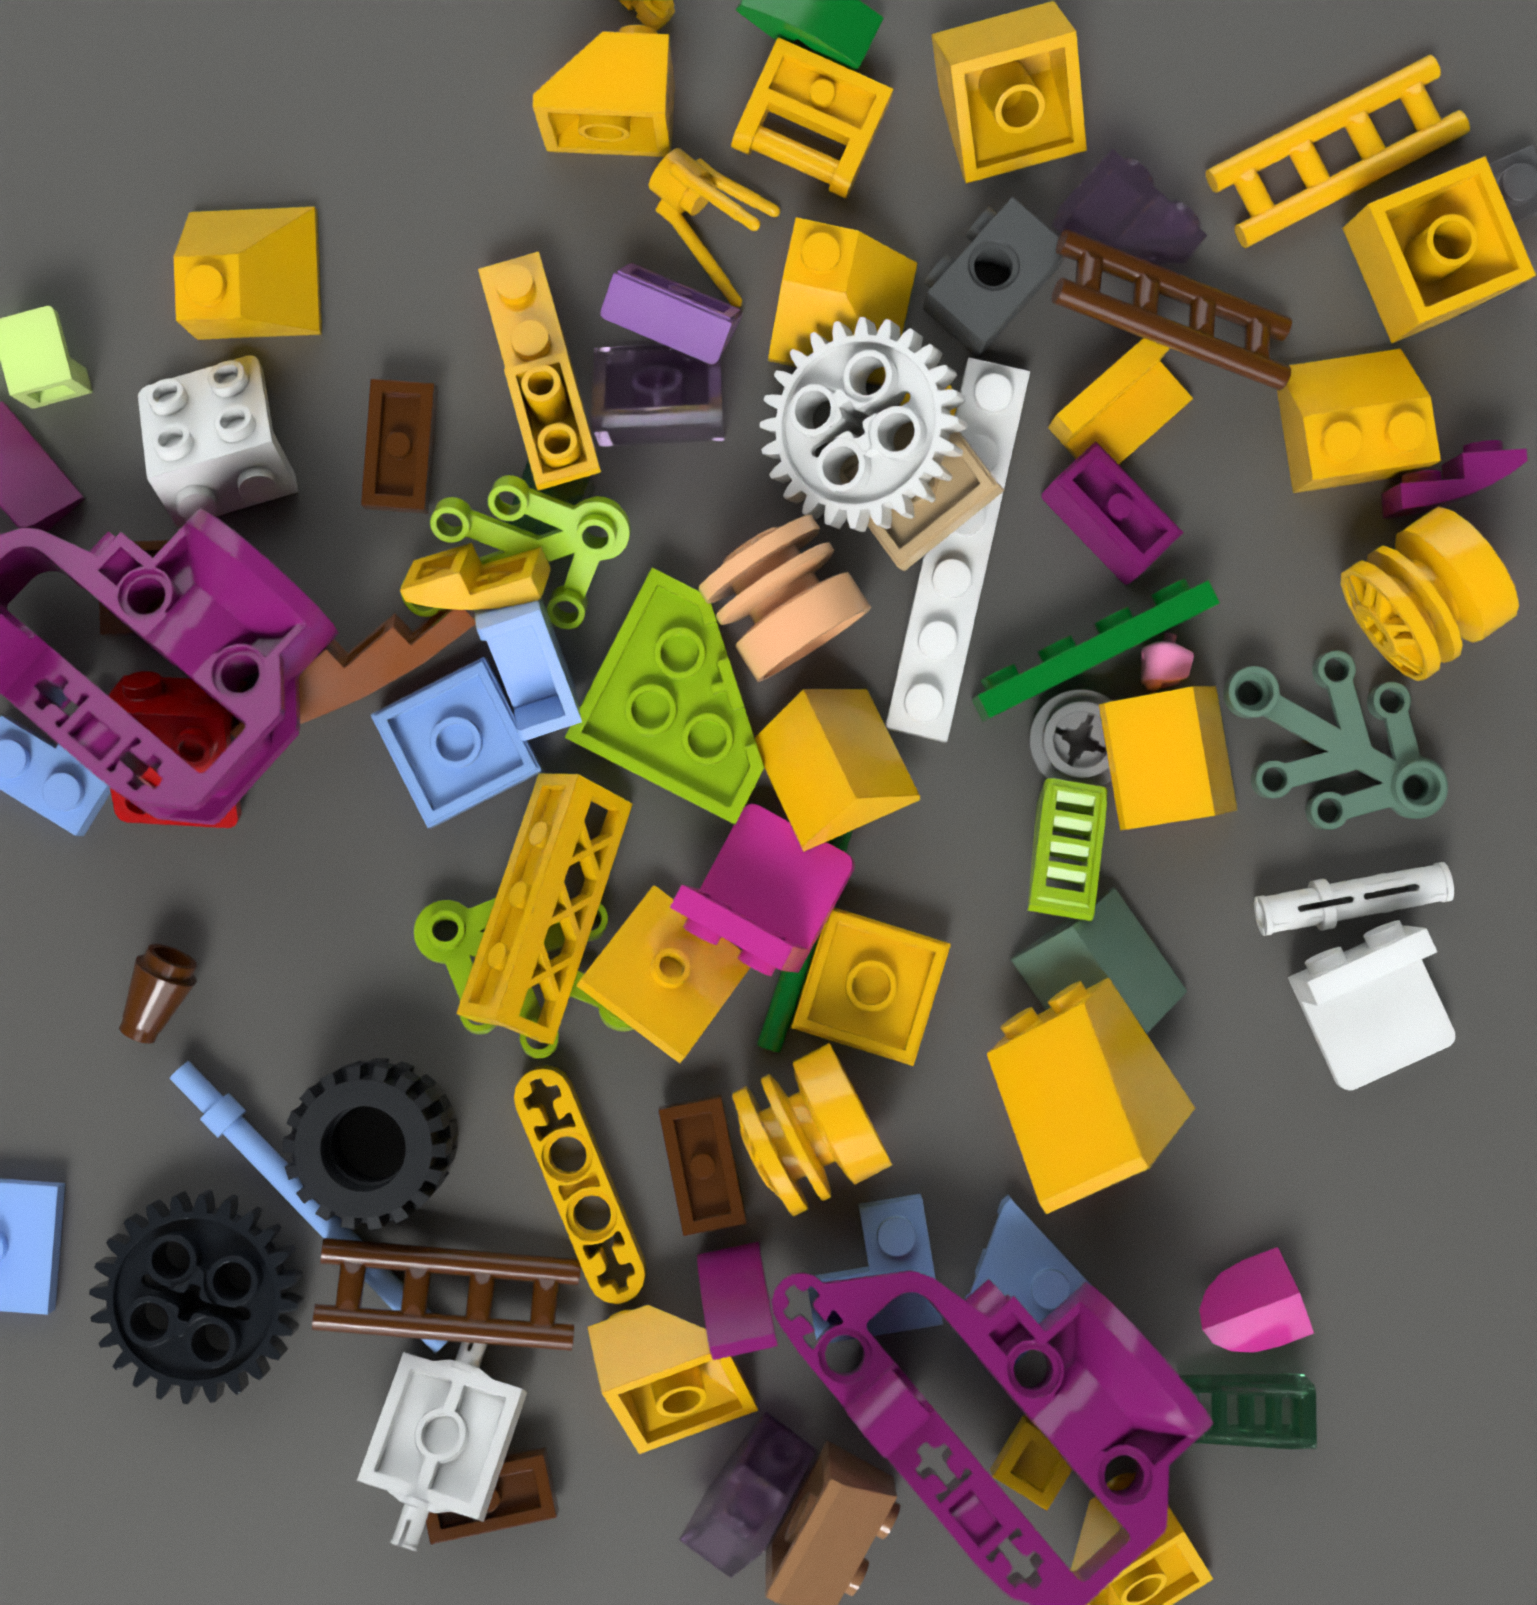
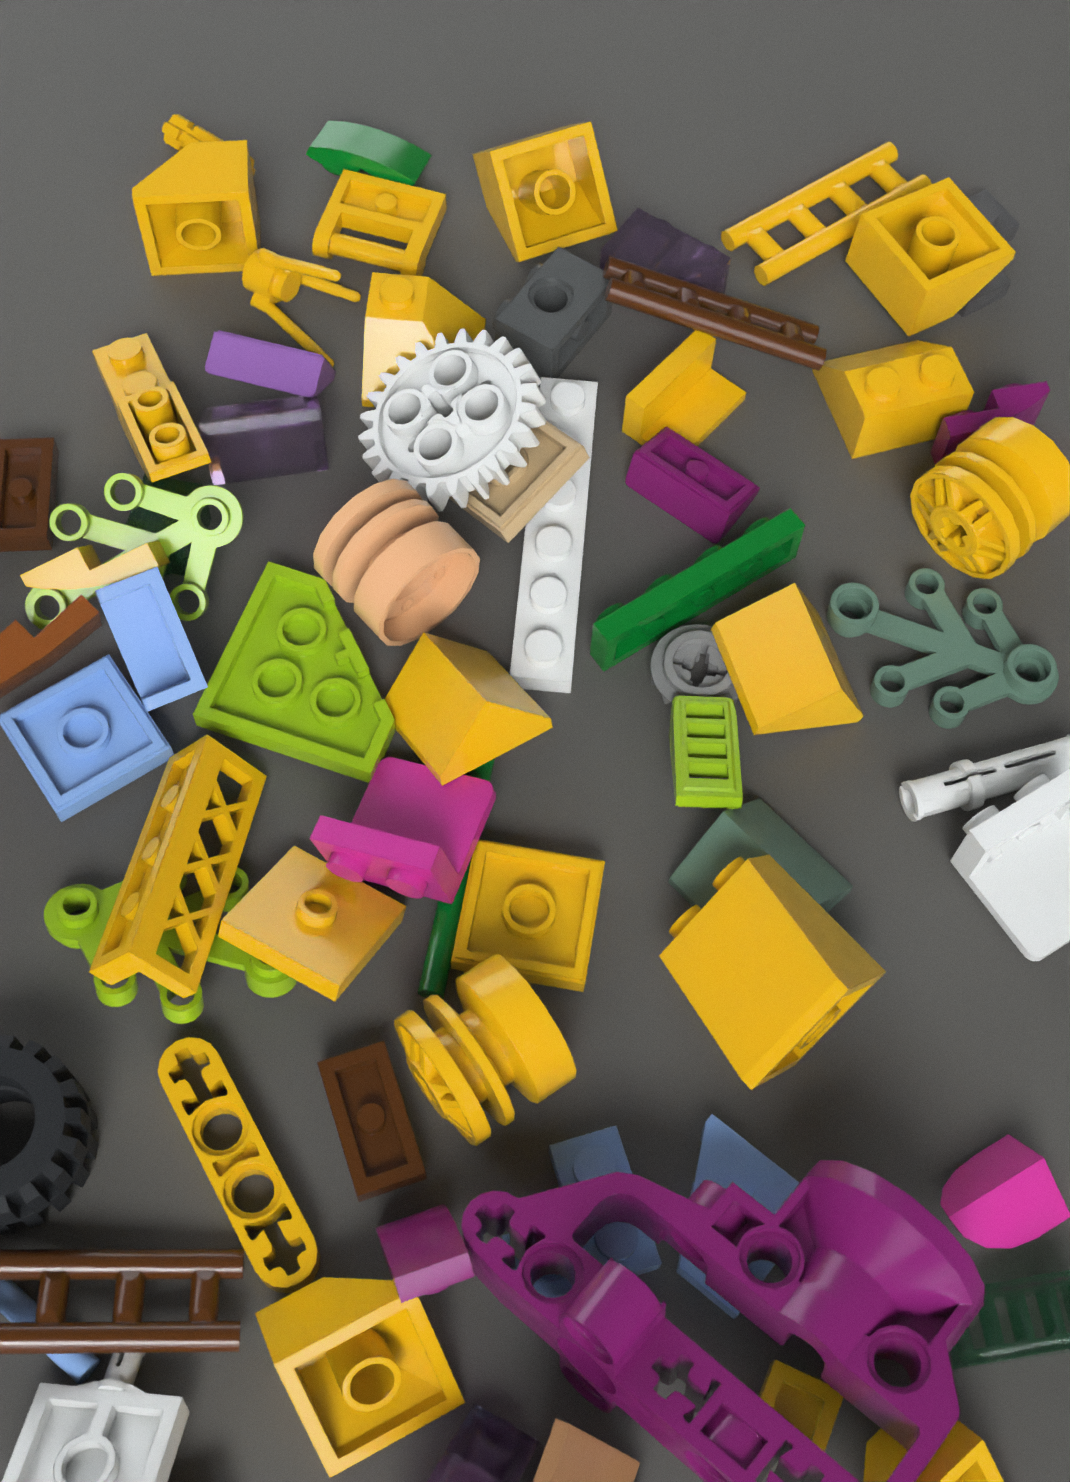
camera: 10 degrees left, 25 degrees down
bright pink piece [1140,633,1194,691] -> none

